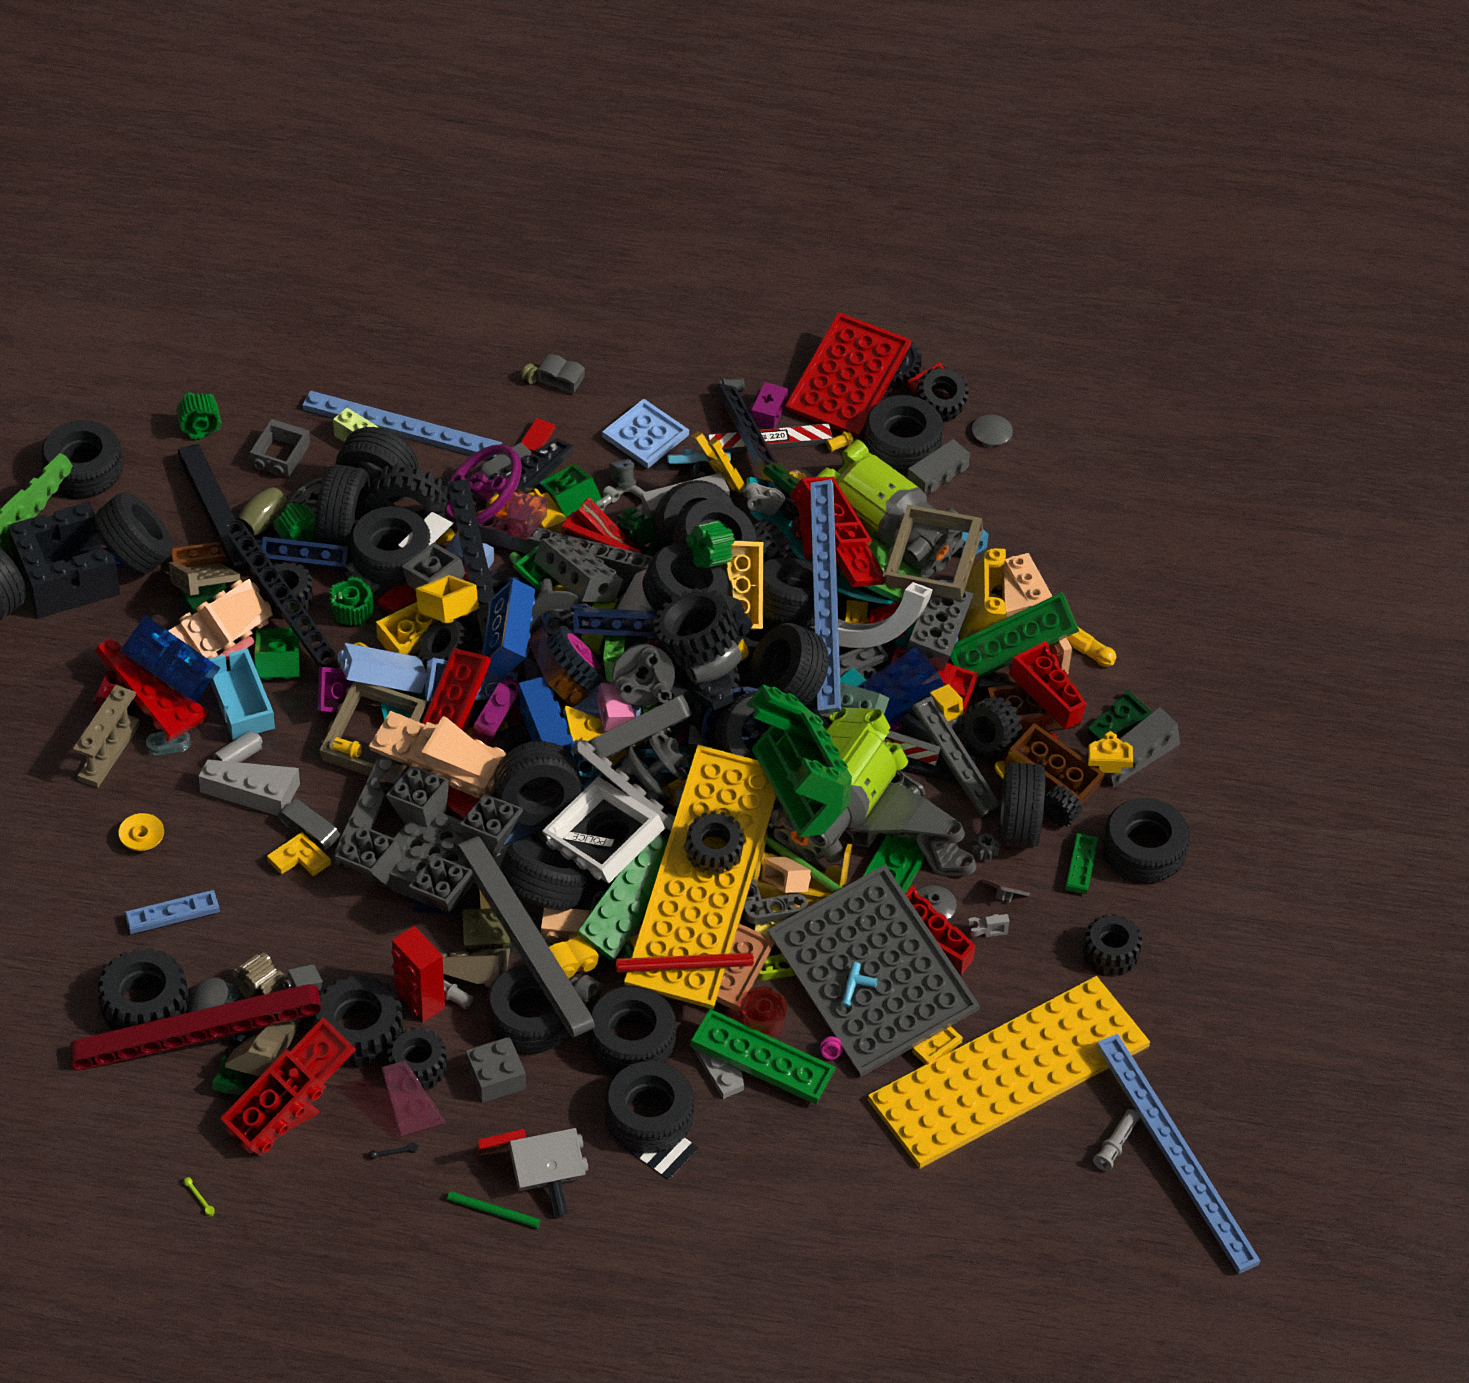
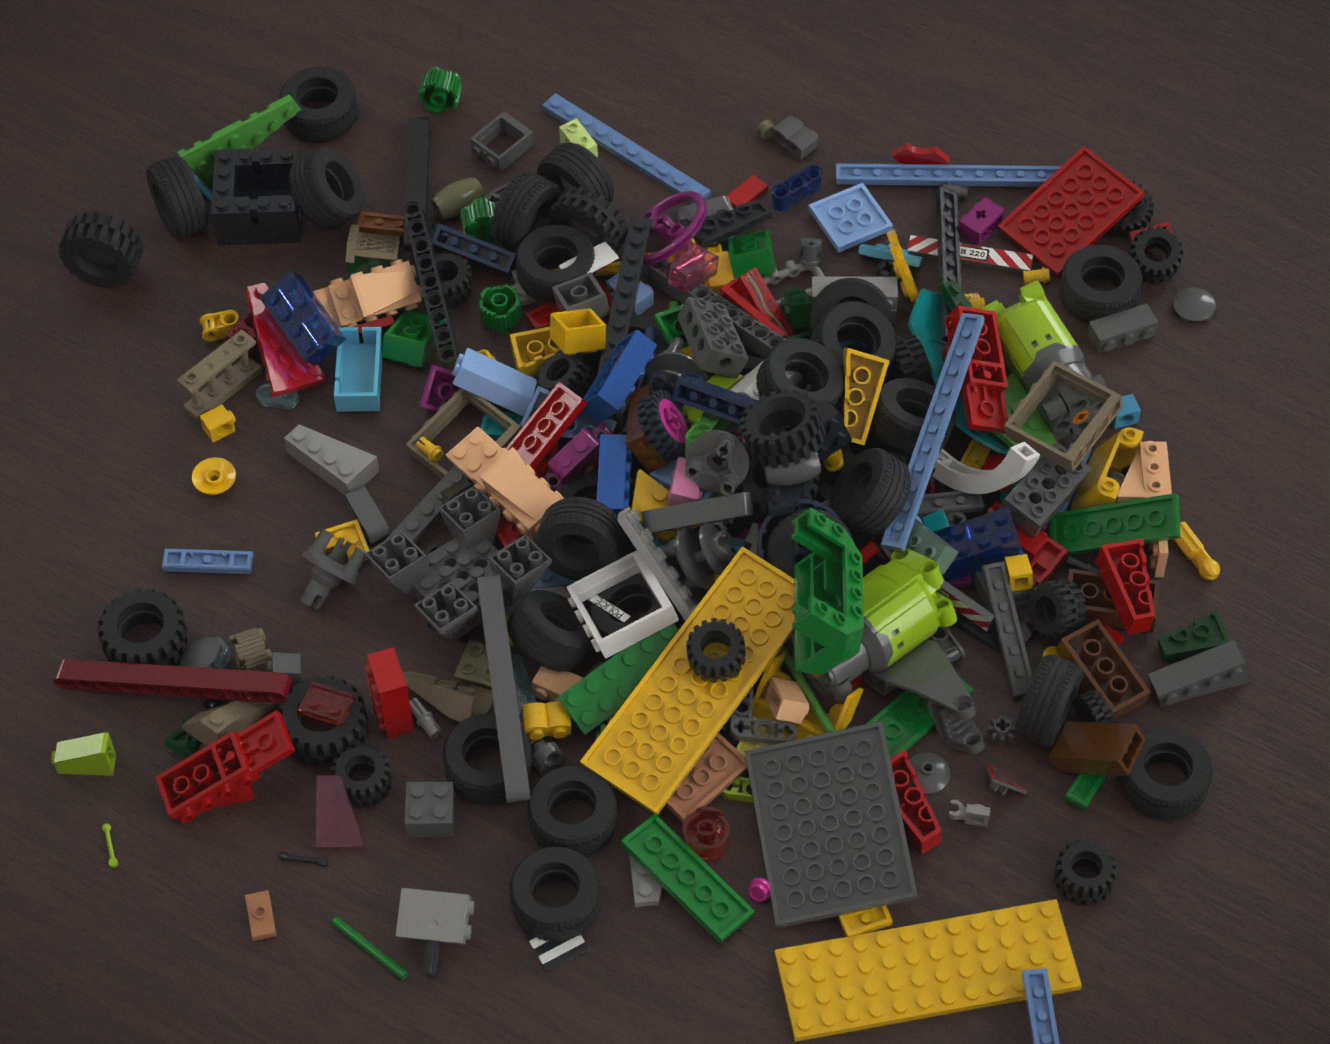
camera: 25 degrees right, 5 degrees up
light grey brick [213,731,263,763] -> none
red tile [474,1129,526,1157] -> none
red axle [616,952,754,972] -> none
green brick [686,520,735,568] -> none
light grey piece [743,483,785,516] -> none
medium azure piece [841,962,878,1007] -> none
yellow plate [1088,731,1133,773] -> none
none -> lime slope [51,733,116,776]
none -> yellow piece [200,310,240,342]
none -> yellow brick [200,404,236,443]
none -> nougat plate [245,890,277,941]
none -> clear red plate [298,681,355,727]
none -> dark grey piece [300,528,366,610]
none -> clear blue beam [771,165,823,211]
none -> medium blue plate [836,164,1062,187]
none -> red tile [892,143,950,165]
none -> reddish brown brick [1048,721,1146,776]

